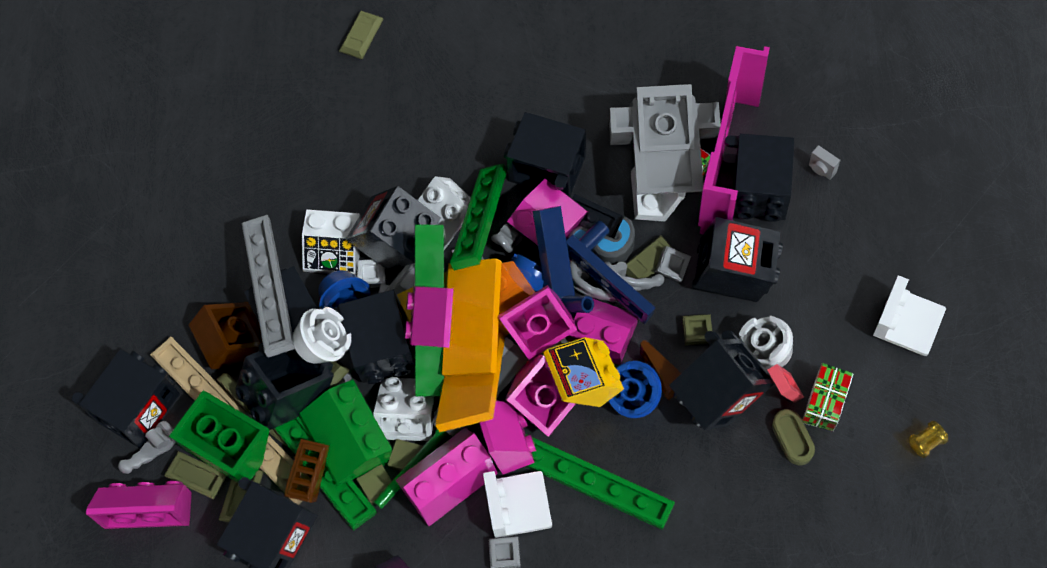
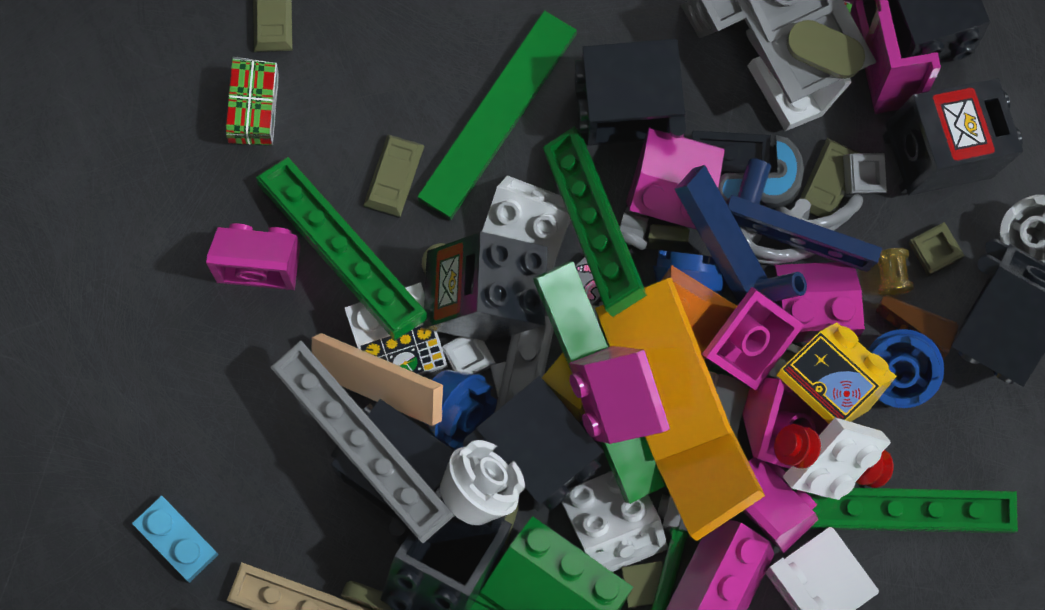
camera: 30 degrees left, 10 degrees up
reddish brown slope [189,302,263,369] -> none
none -> medium azure plate [132,496,219,583]
none -> dark pink slope [206,223,300,290]
none -> piece [226,56,279,146]
none -> green tile [256,157,427,341]
none -> light nougat tile [312,333,443,426]
none -> olive tile [363,134,425,218]
none -> green tile [418,10,577,221]
none -> olive tile [647,224,690,252]
none -> white plate [774,417,894,500]
none -> olive tile [787,20,865,79]
none -> clear yellow bush [878,248,914,296]

